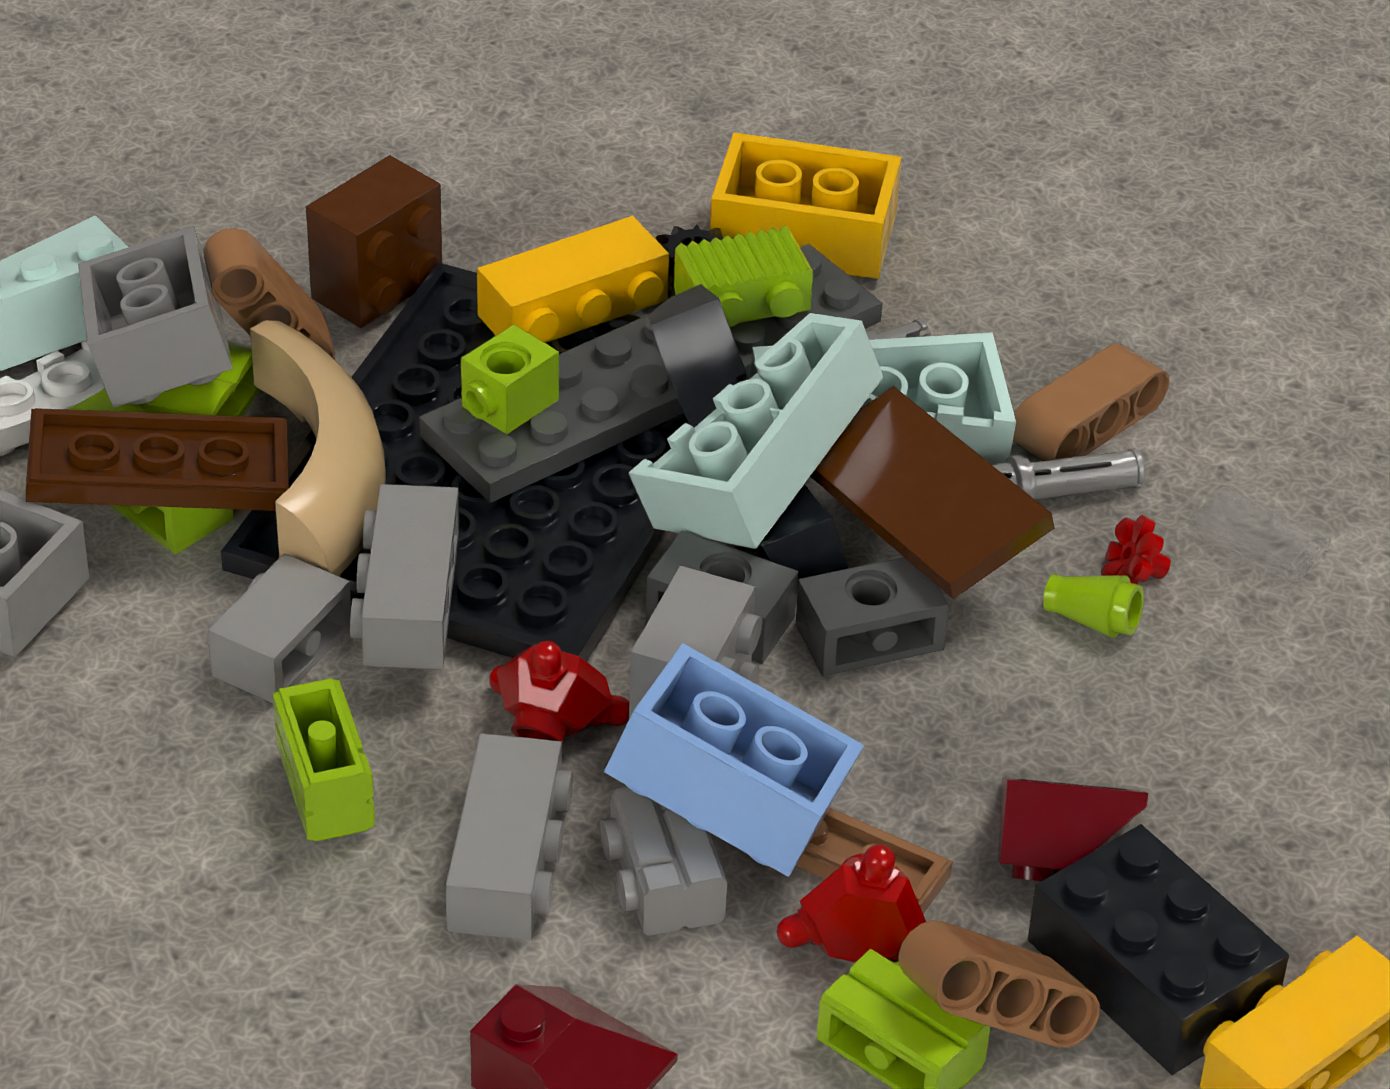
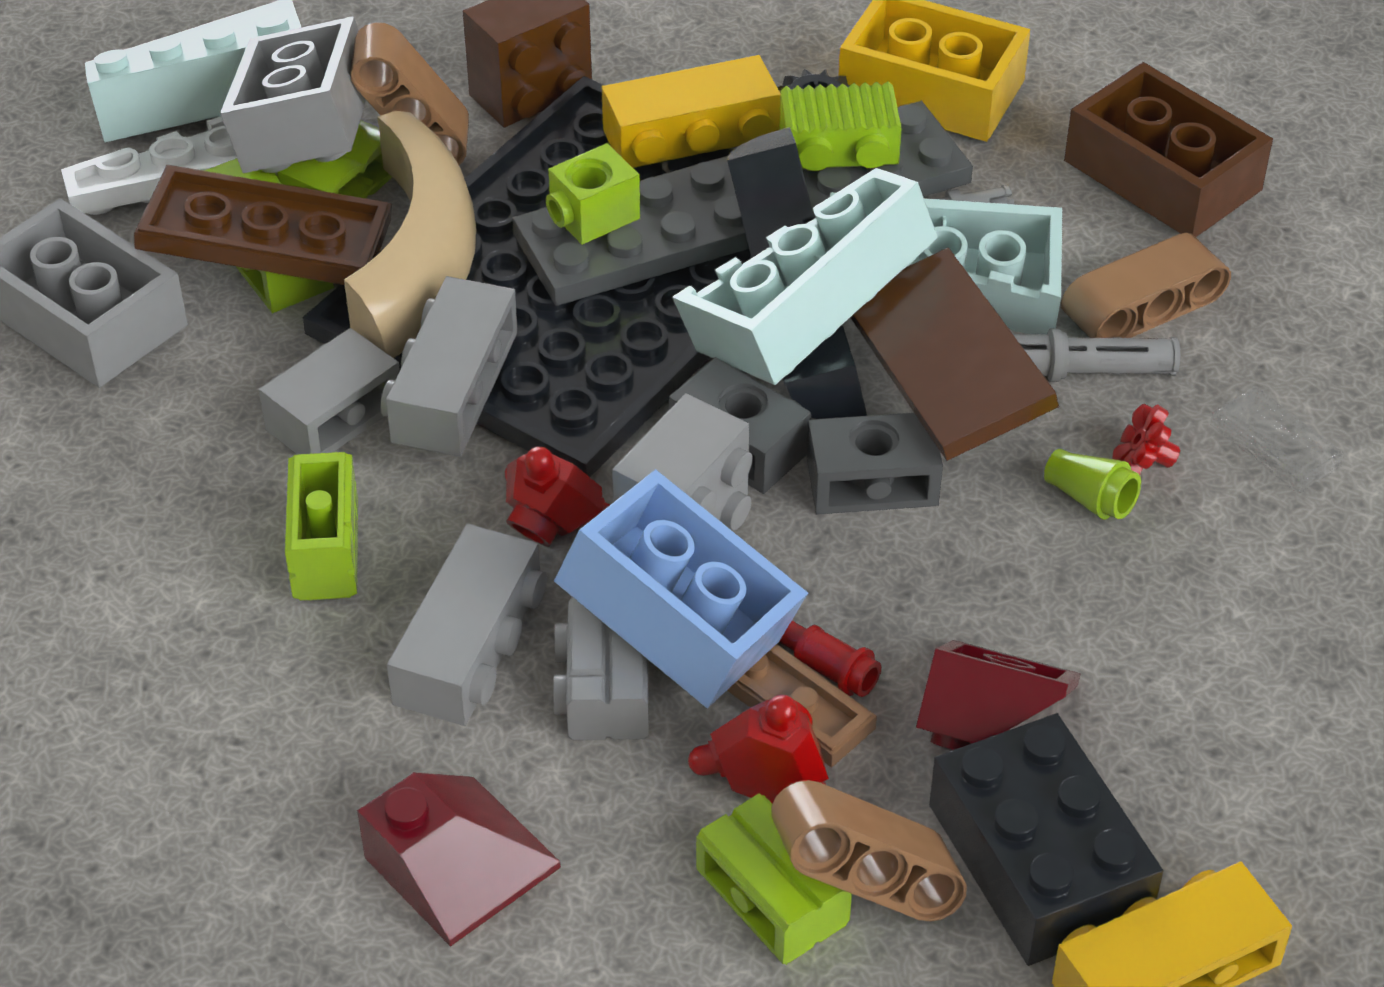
camera: 15 degrees right, 5 degrees up
none -> red pin [779,621,882,697]
none -> reddish brown brick [1064,62,1273,237]

